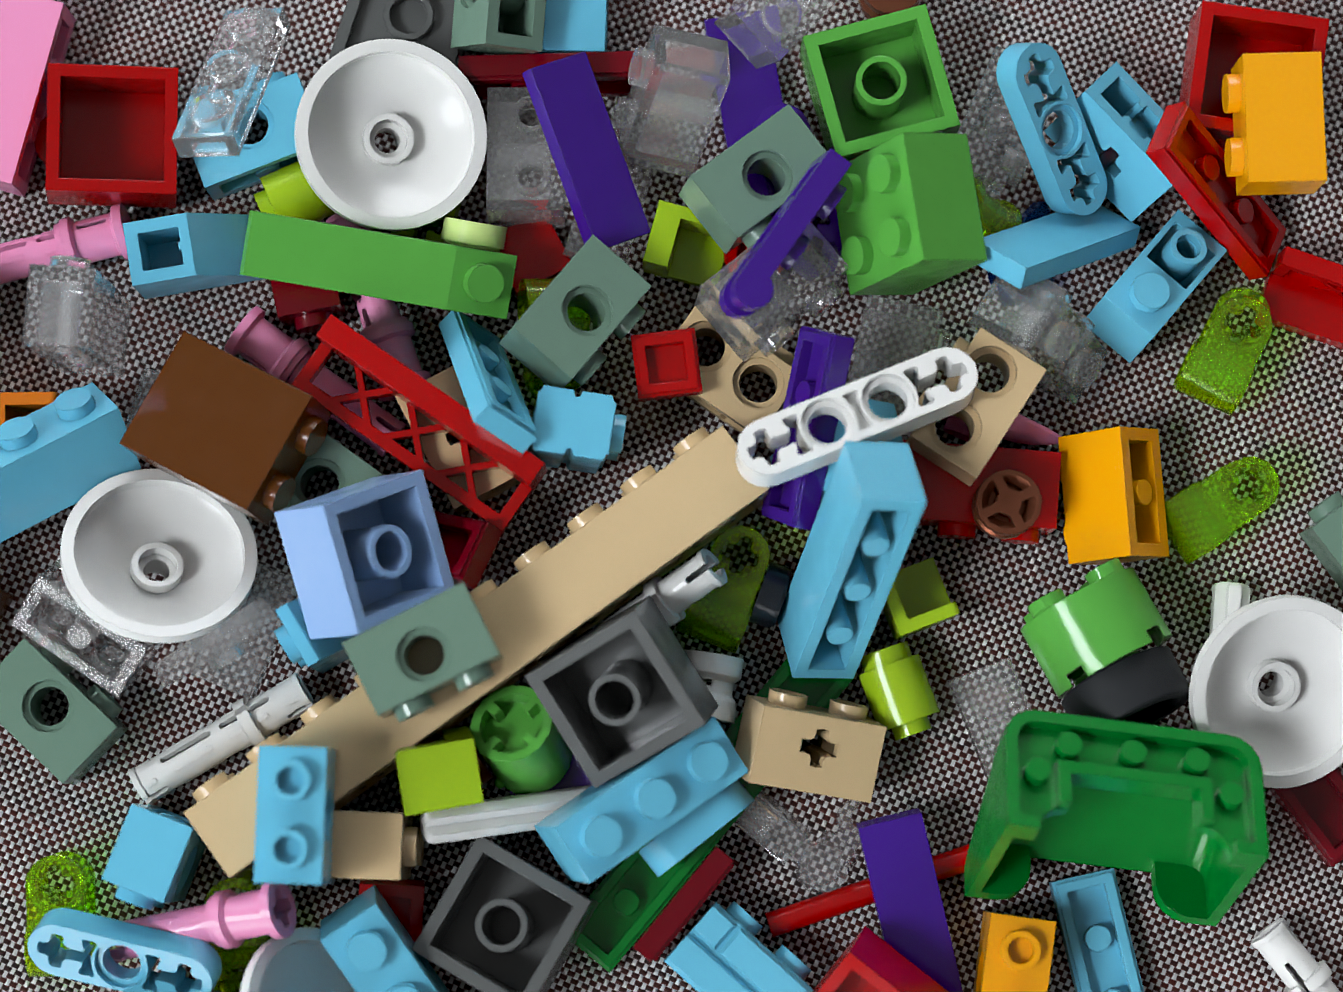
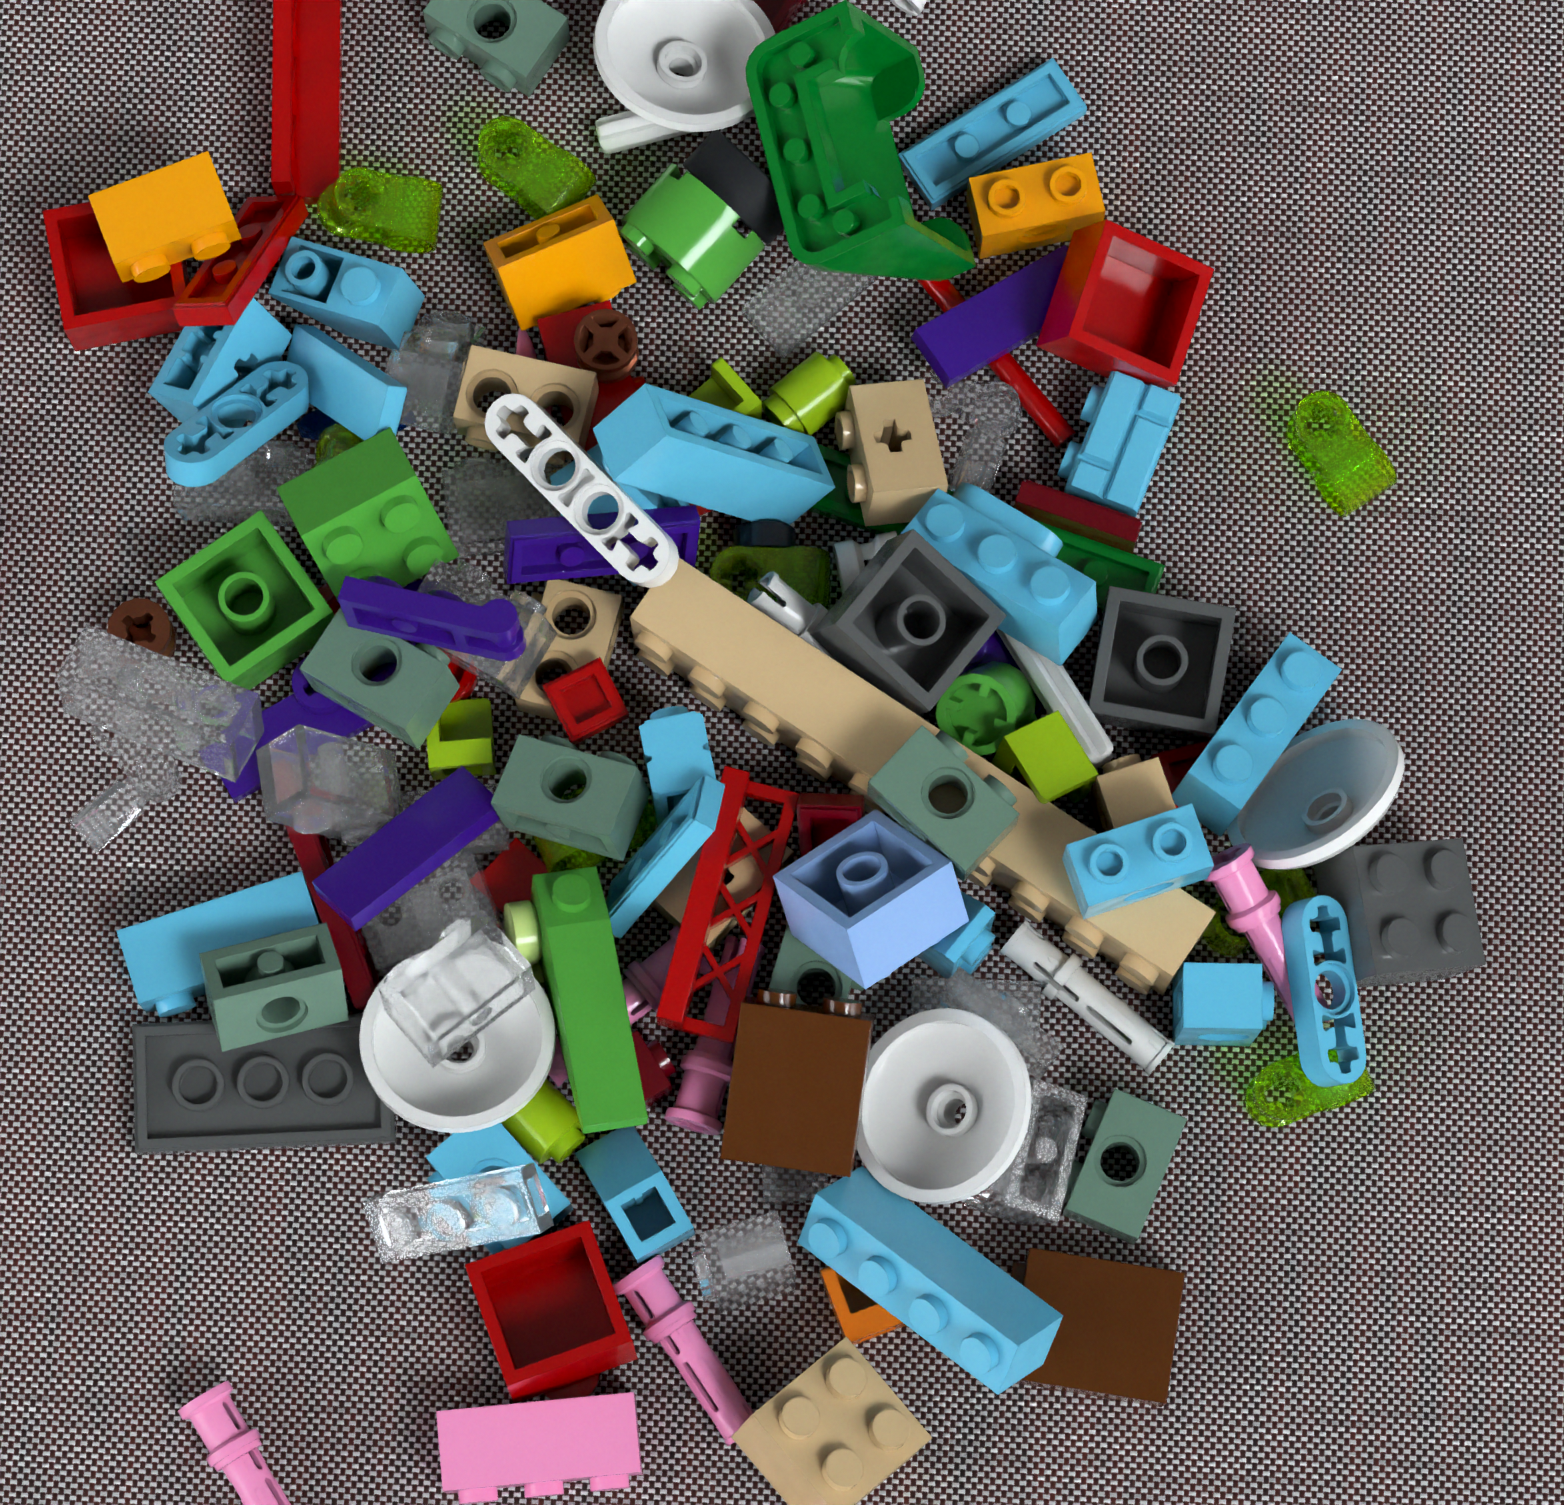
camera: 110 degrees left, 5 degrees down
none -> clear brick [379,910,536,1068]

